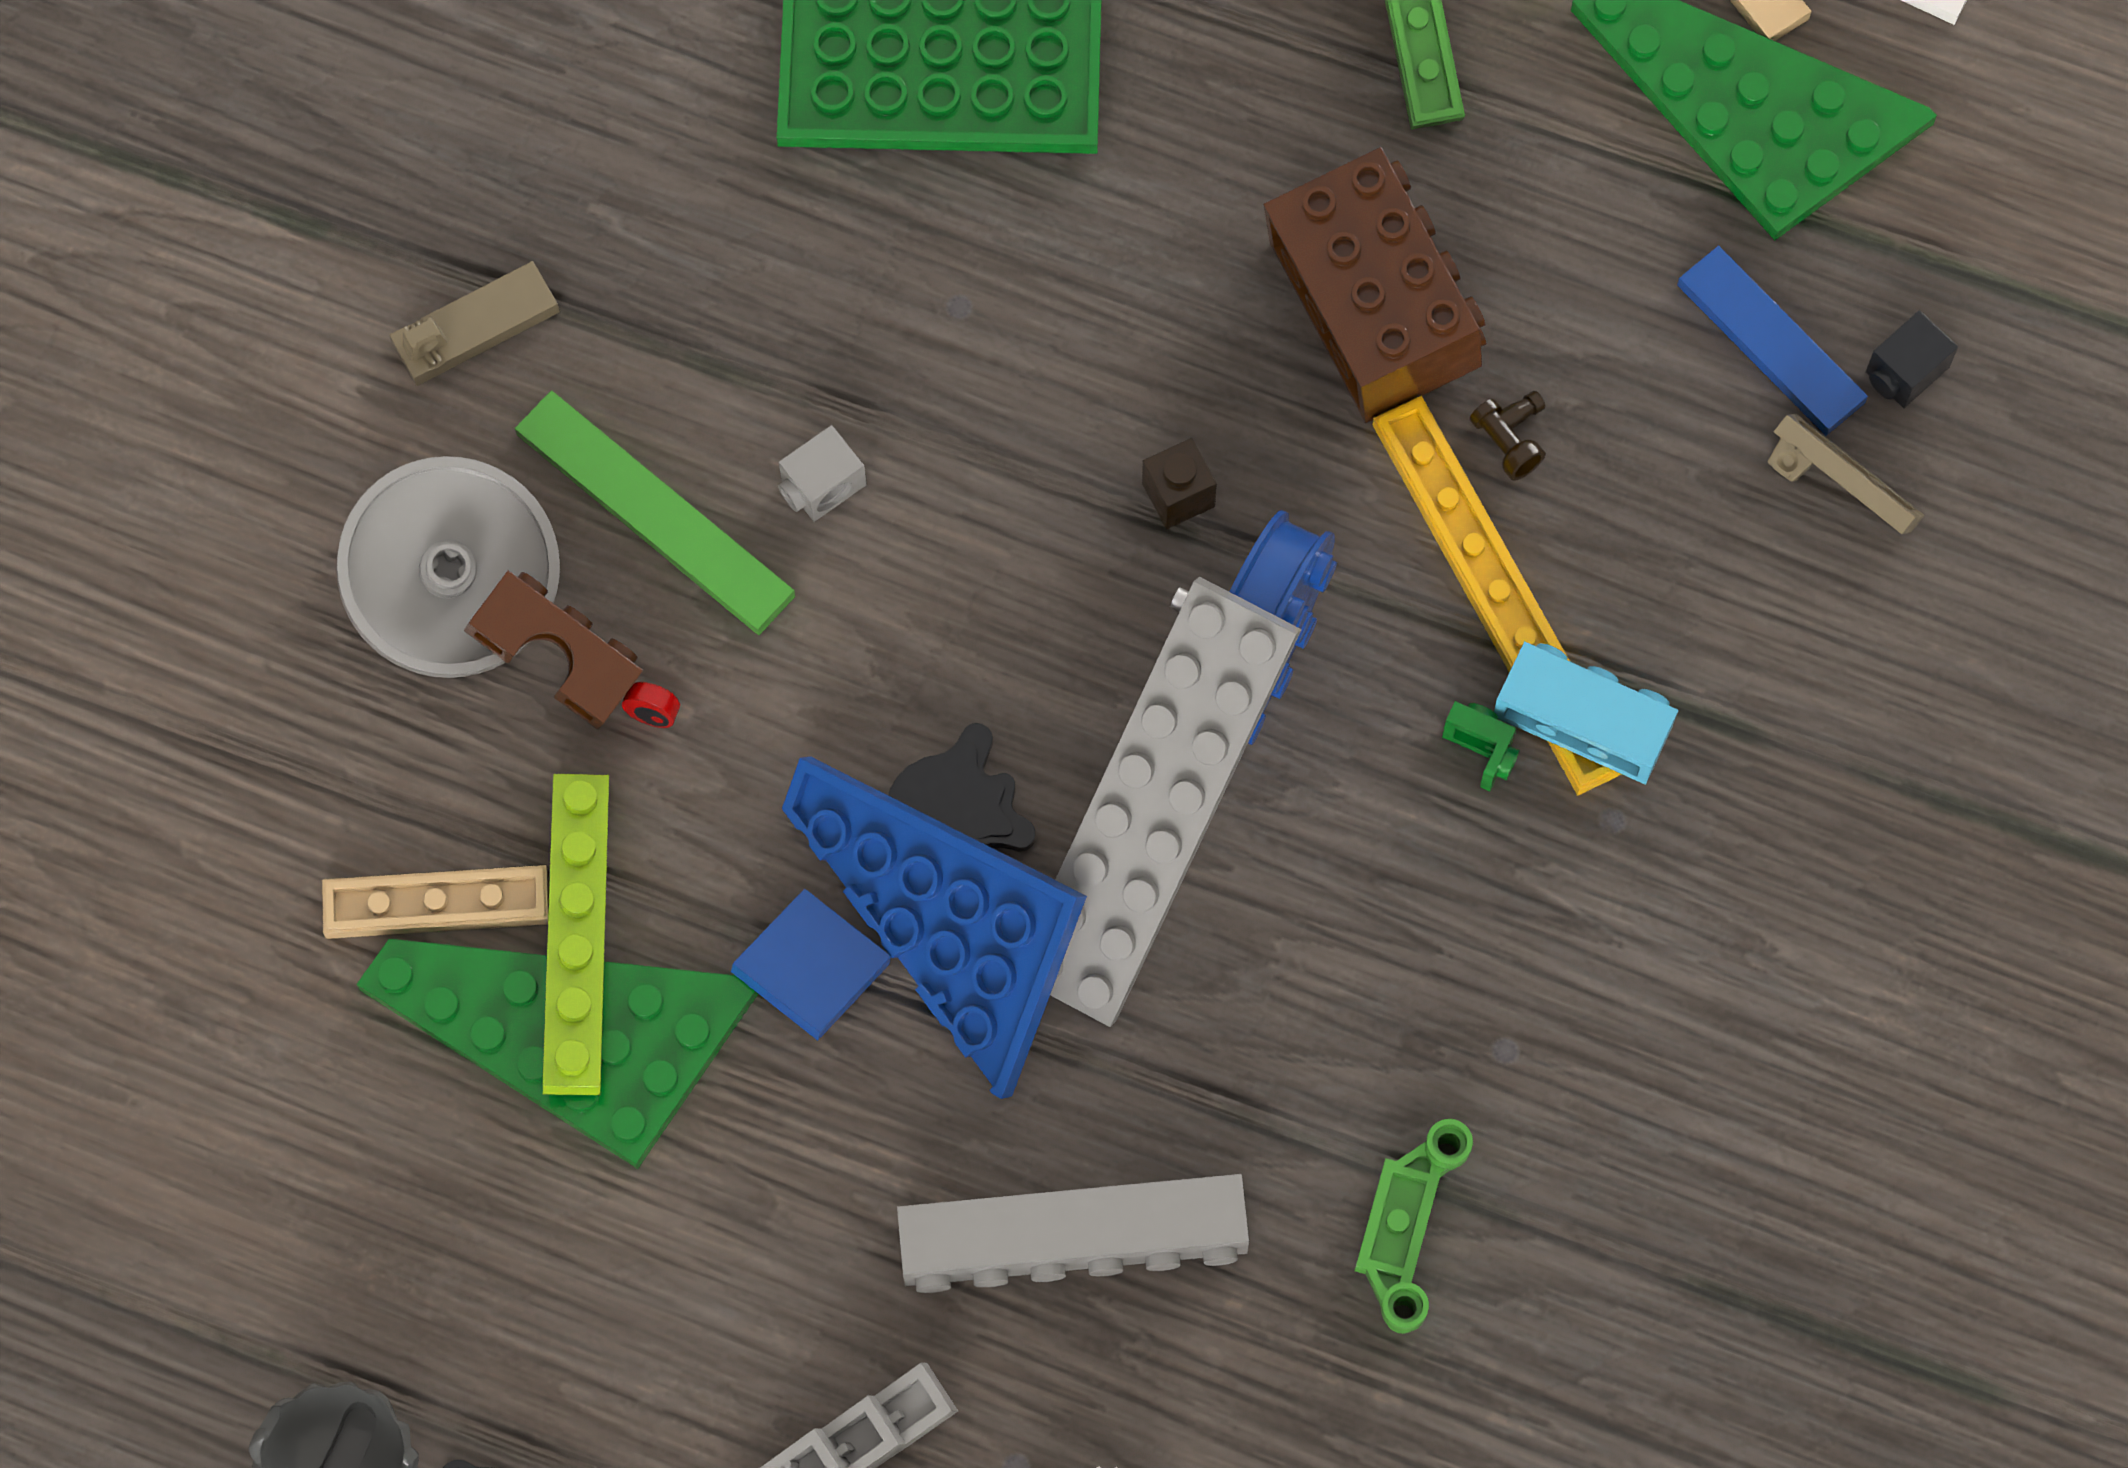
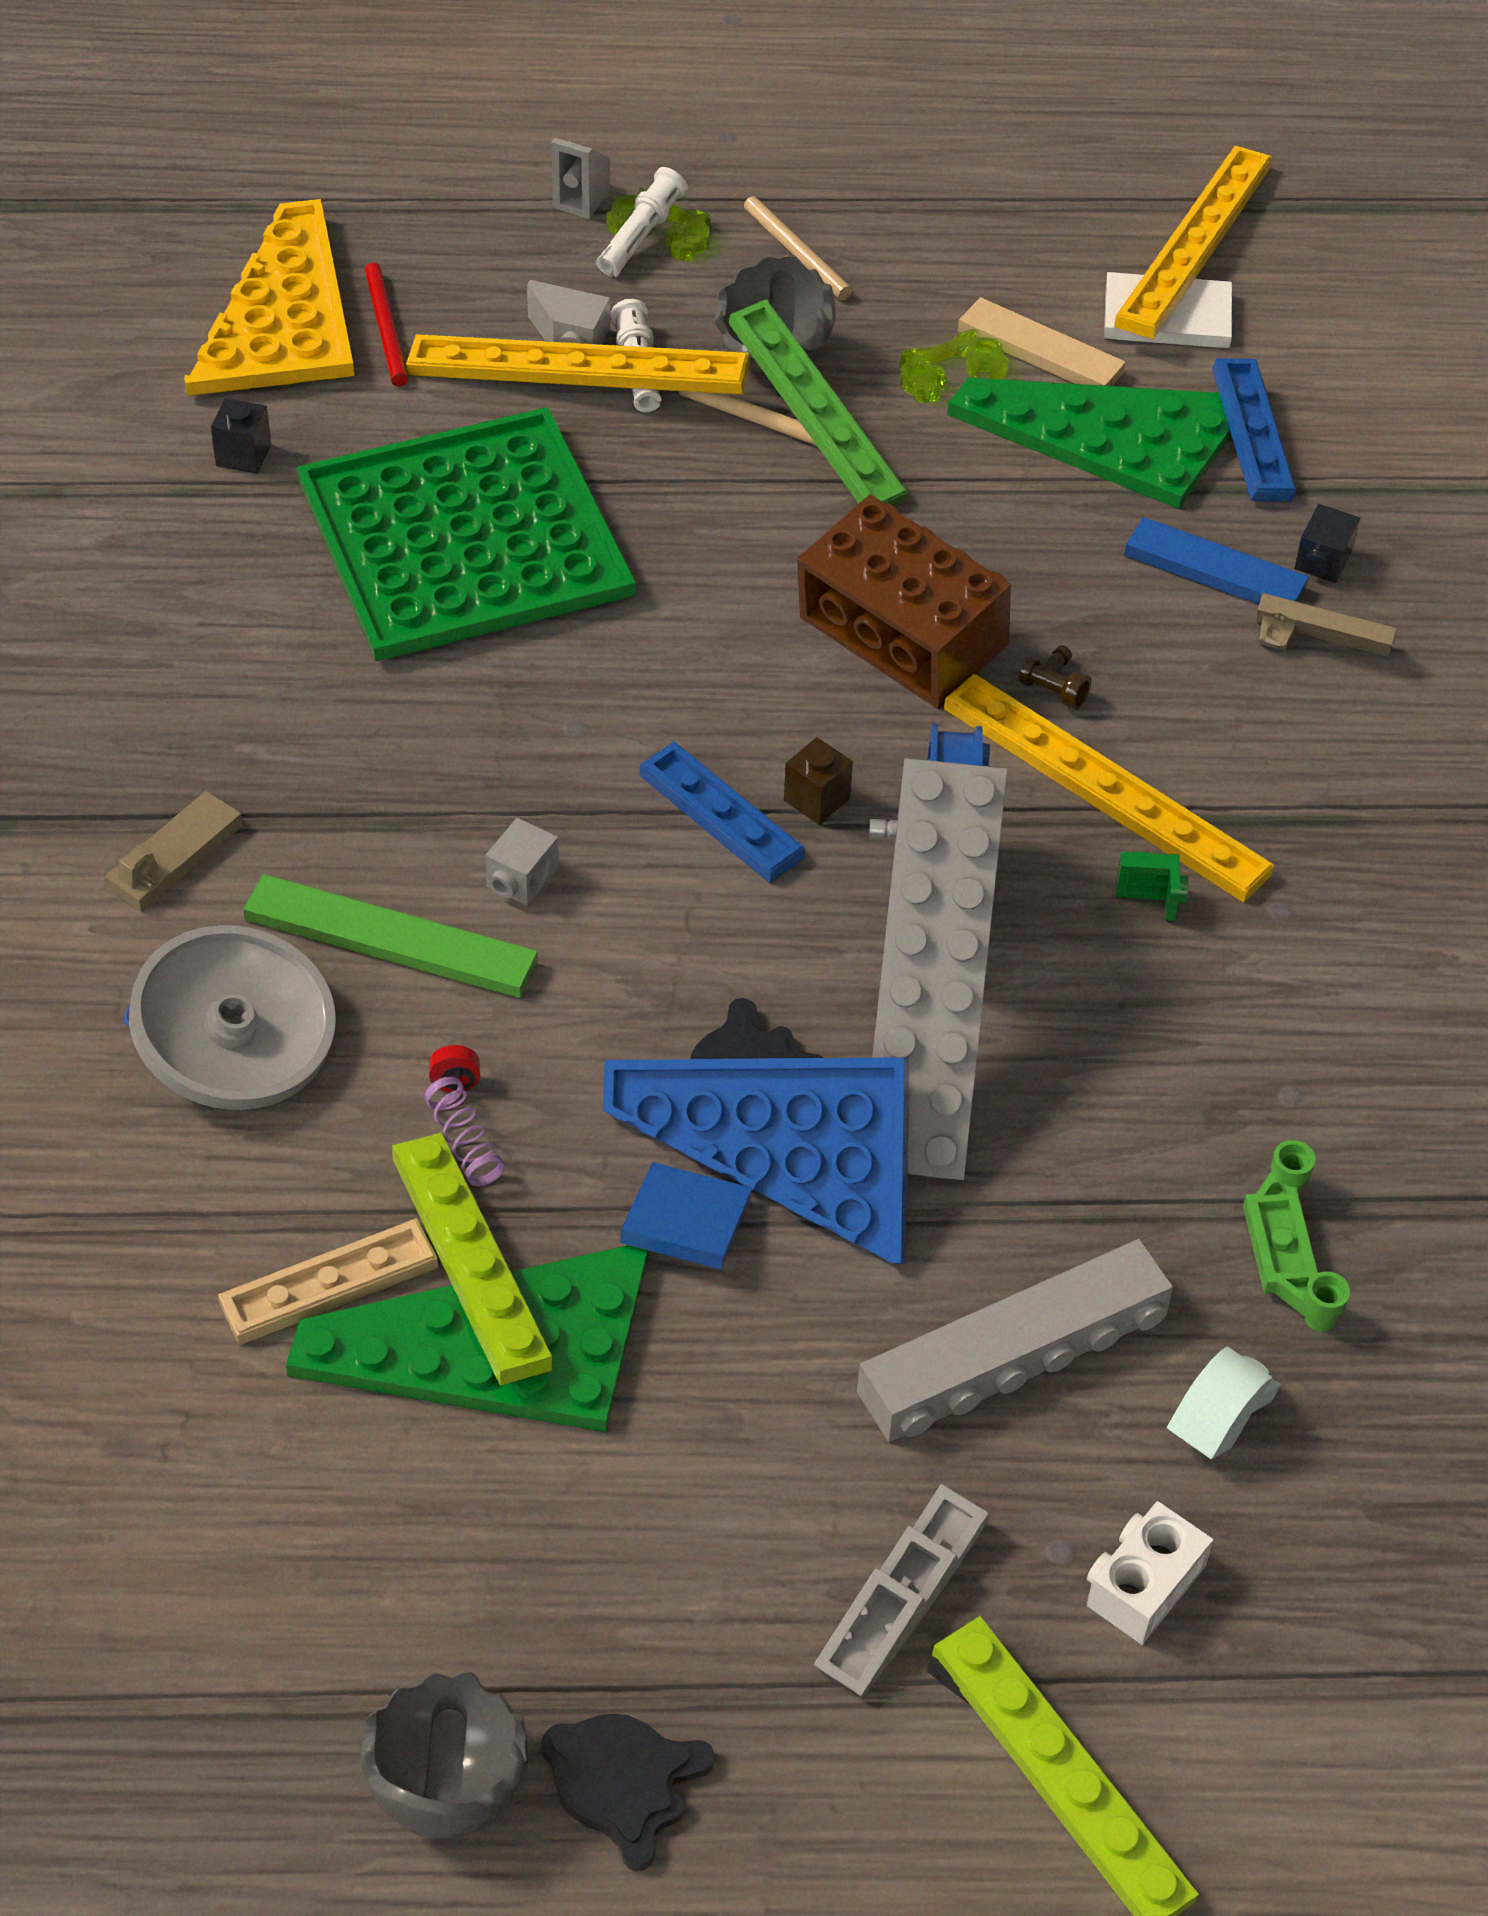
camera: 25 degrees left, 20 degrees down
reddish brown arch [464,570,643,730] -> none
medium azure brick [1494,641,1678,785] -> none
none -> lavender piece [424,1077,504,1186]
none -> blue tile [640,741,805,883]
none -> light aqua brick [1167,1346,1281,1460]
none -> blue tile [1212,358,1297,501]

